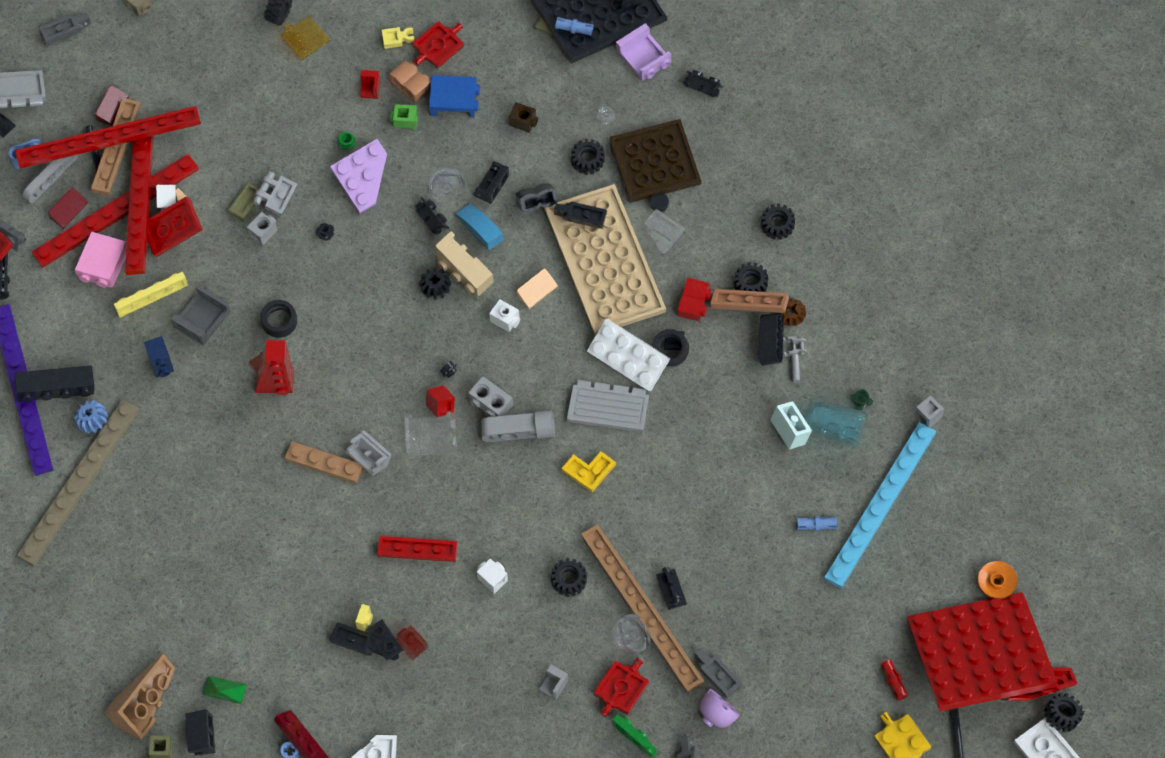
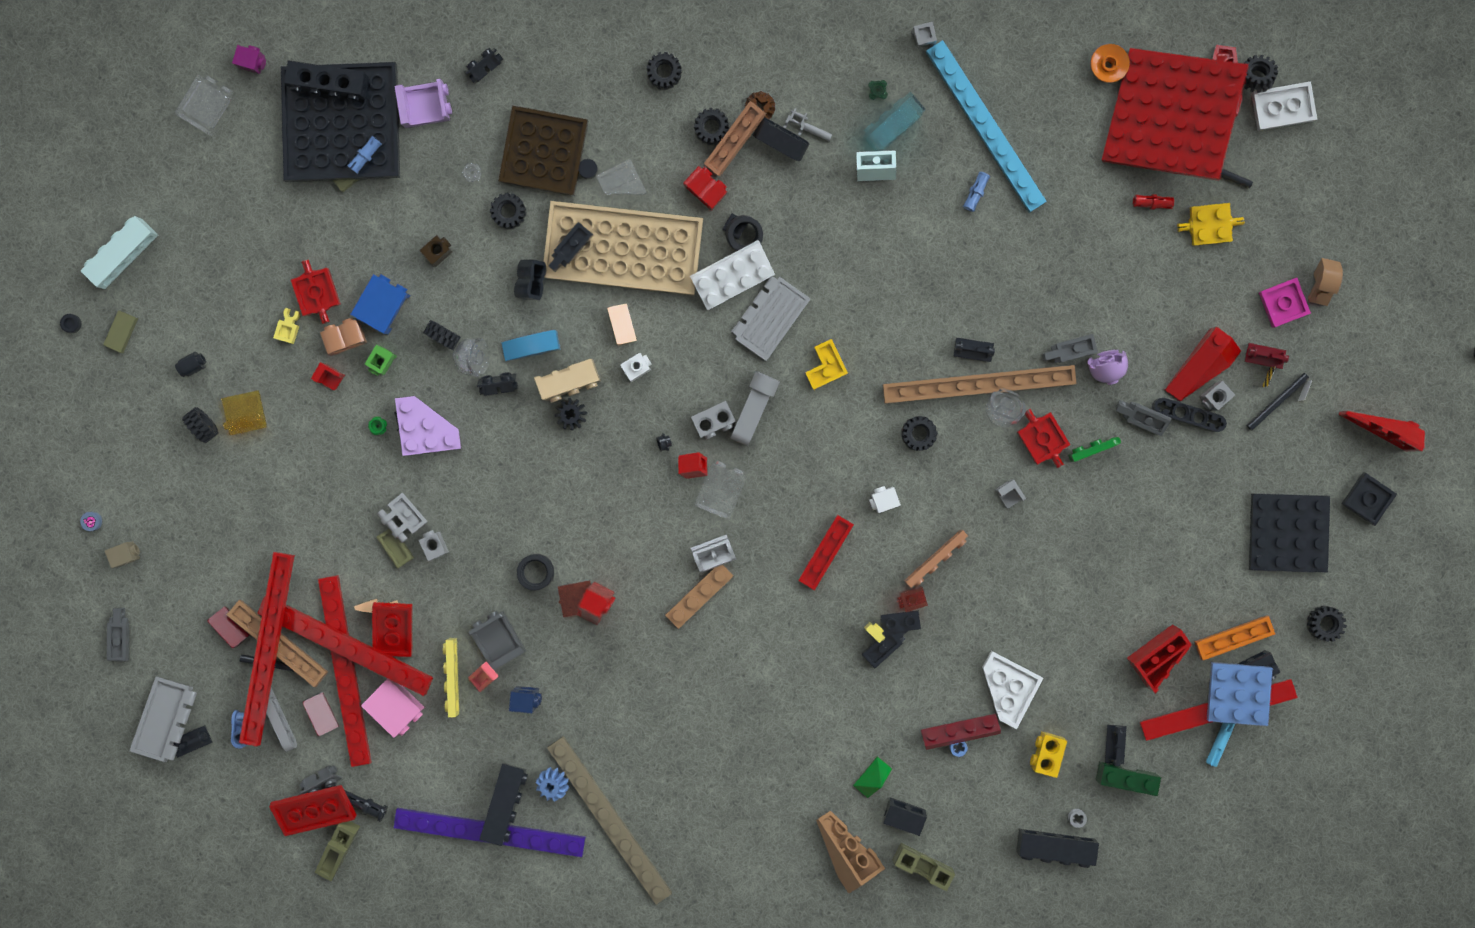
camera: 70 degrees left, 25 degrees up
white brick [156,185,176,211] -> none
black plate [316,223,335,241] -> none
black hinge [473,161,510,204] -> none
none -> black tyre [423,319,461,350]
none -> coral plate [468,662,498,692]
none -> nougat plate [904,529,968,587]

